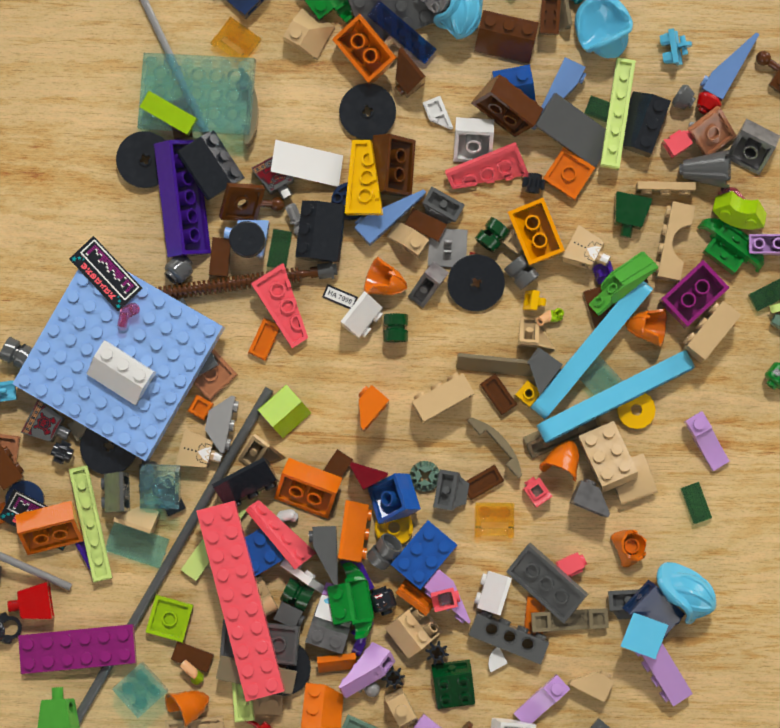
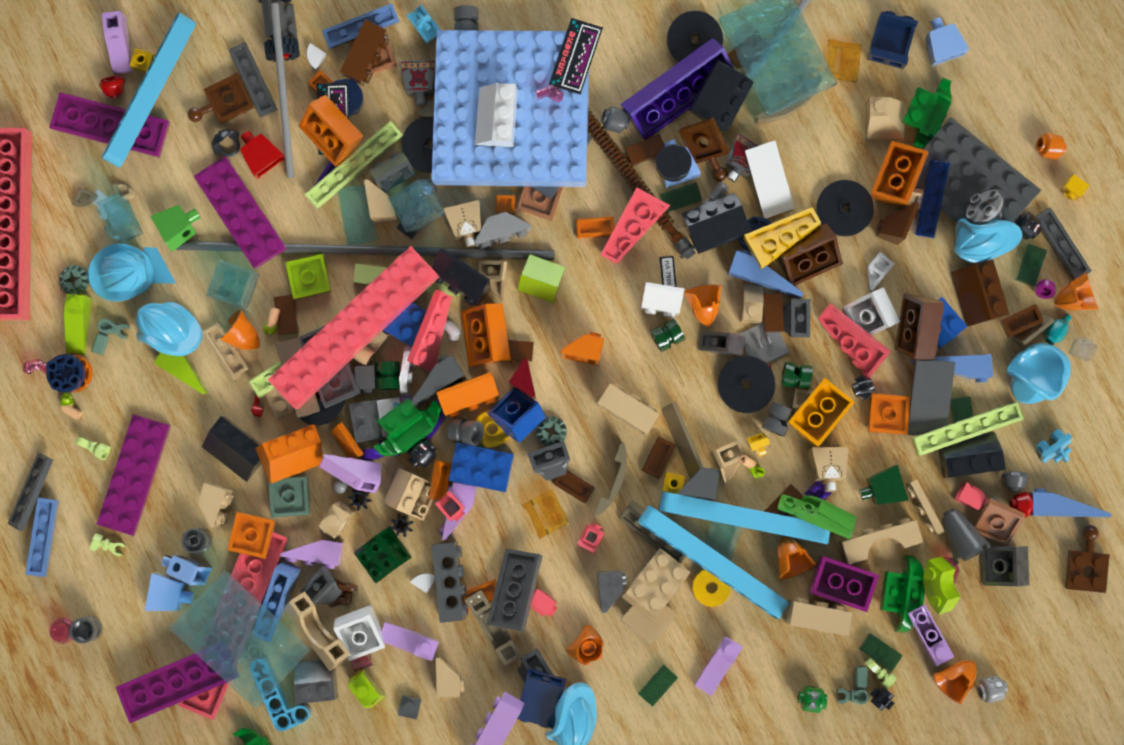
camera: 70 degrees right, 0 degrees up
black gear [51,440,74,465] -> none
lime tile [140,91,198,136] -> none
white slope [474,571,512,615] -> none
orange helmet [539,440,579,482] -> none
medium azure sticker [621,613,668,659] -> none

